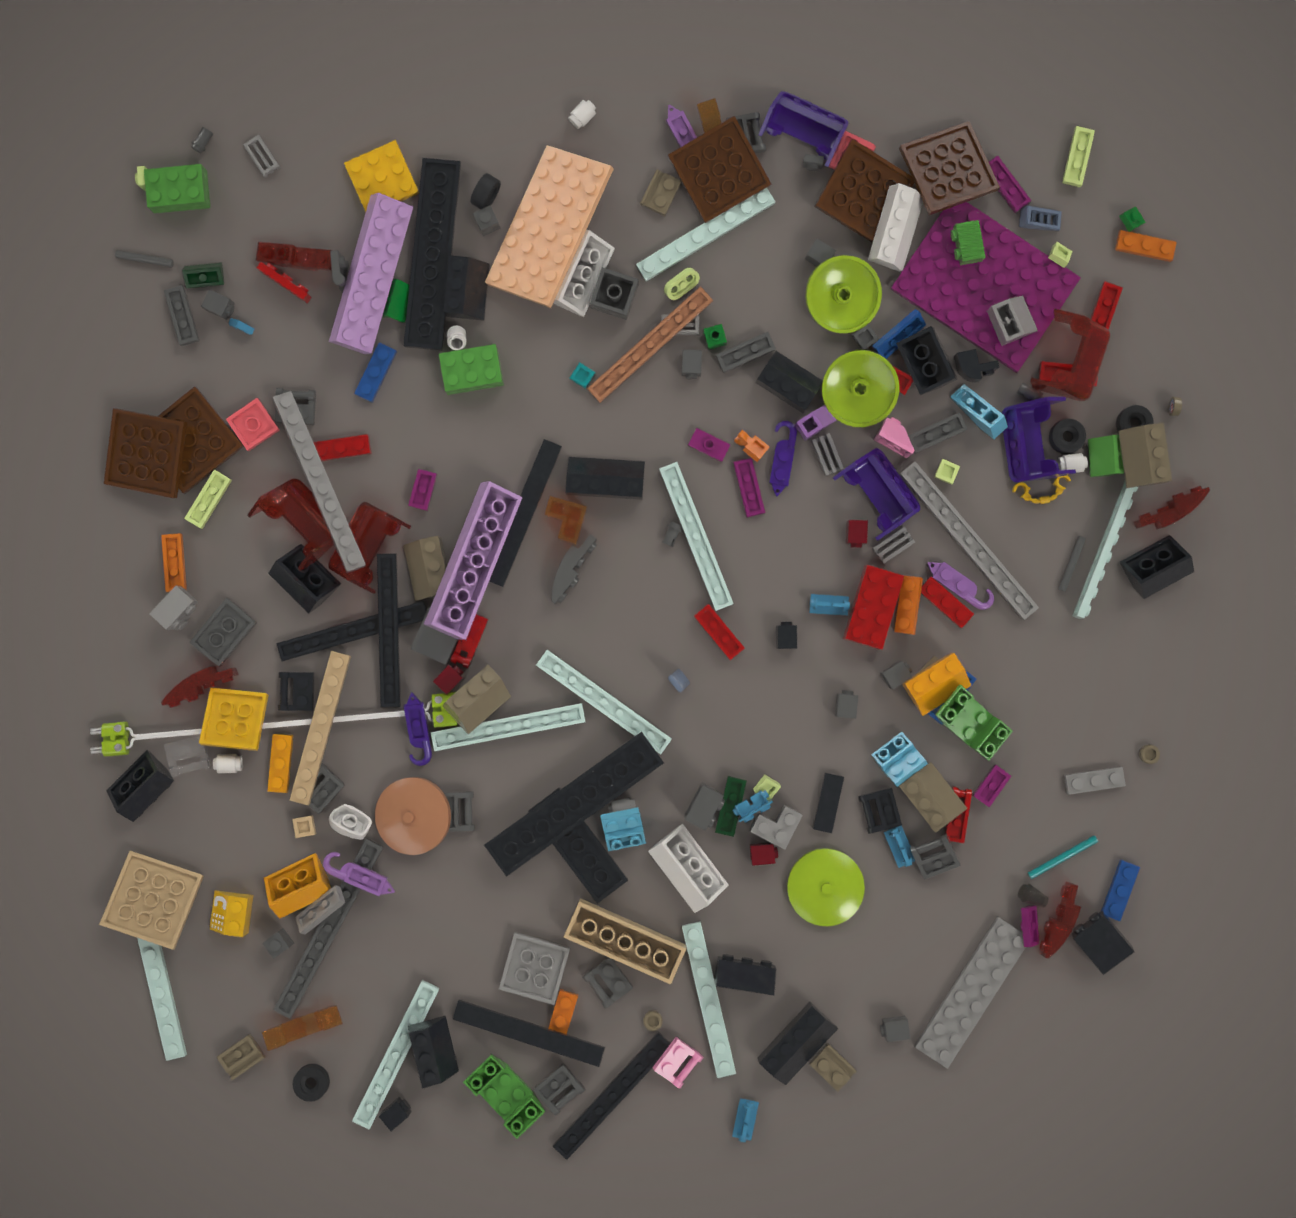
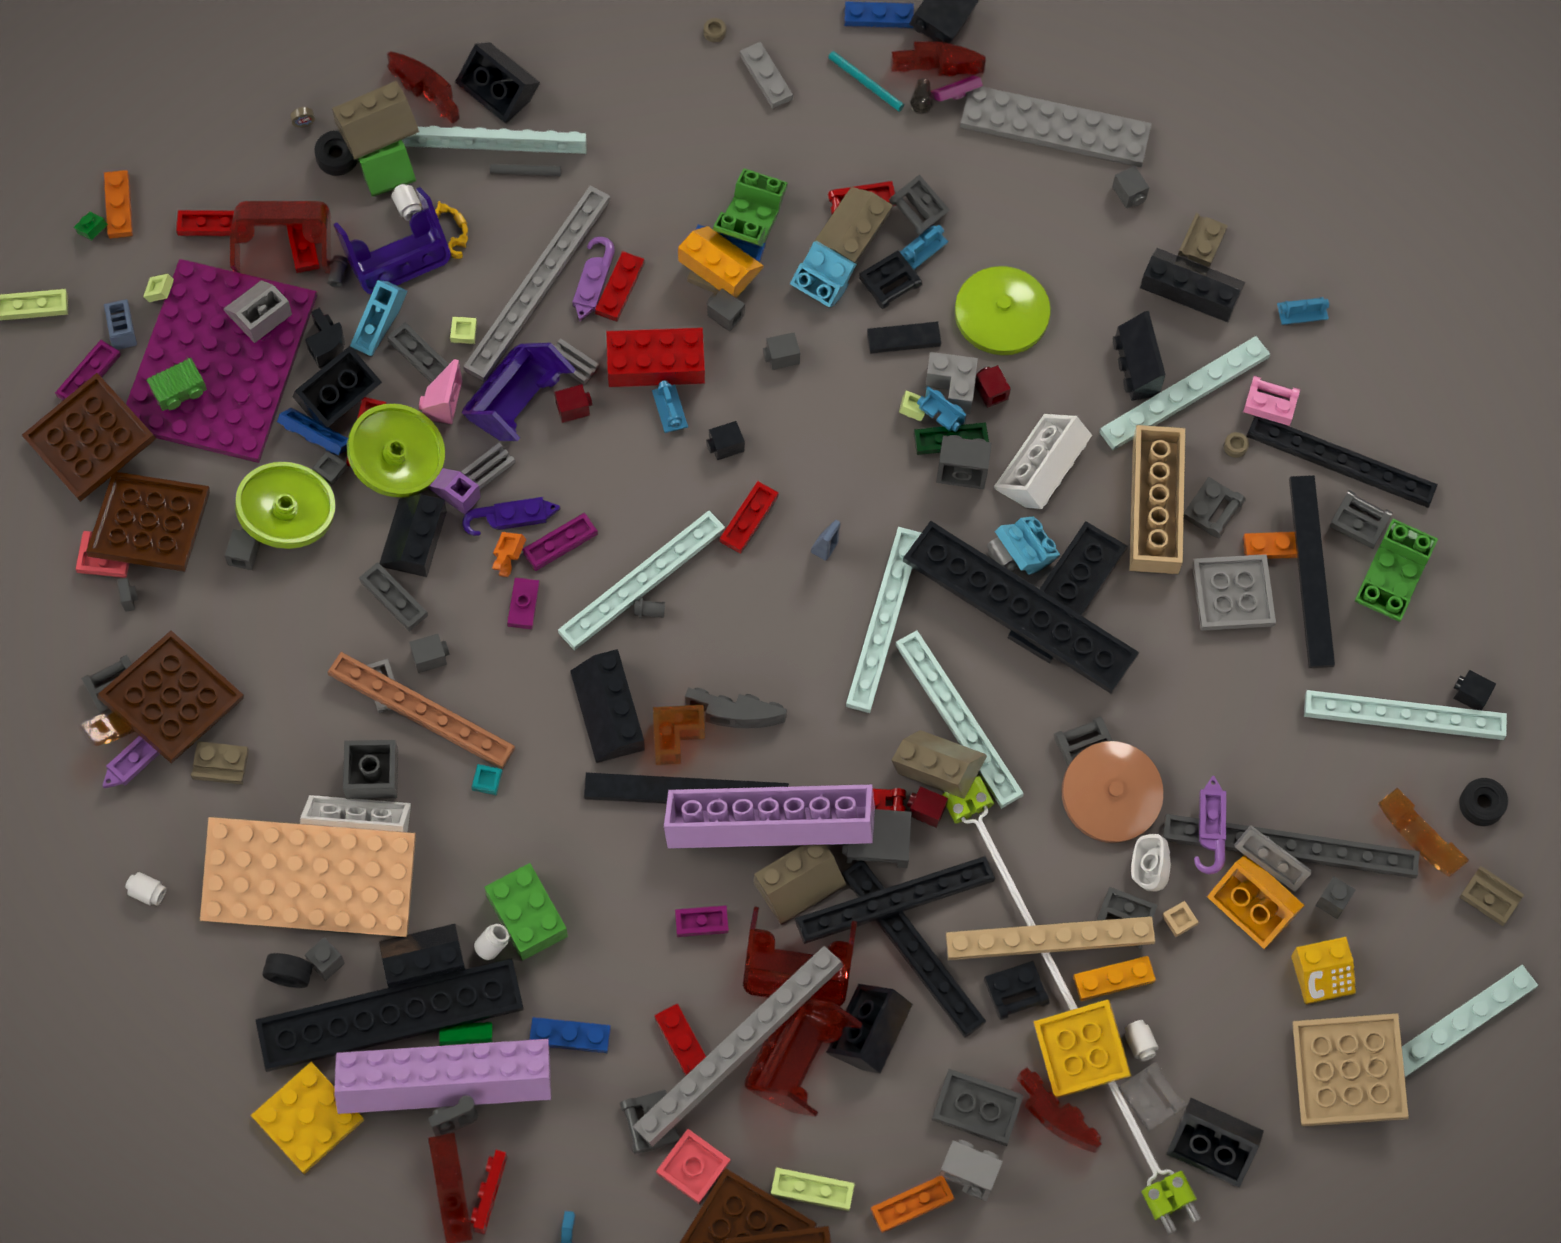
camera: 115 degrees left, 20 degrees down
dark purple plate [404,692,432,766] -> none
black slope [408,1015,459,1089] -> none
light aqua plate [636,188,775,282] -> none
yellowish green plate [664,268,700,300] -> none
green plate [703,324,727,350] -> none
dark purple windscreen [758,91,849,167] -> none
white slope [868,183,923,272] -> none
orange plate [894,576,923,635] -> none
magenta plate [972,764,1011,807] -> none
black tyre [1049,419,1086,454] -> none

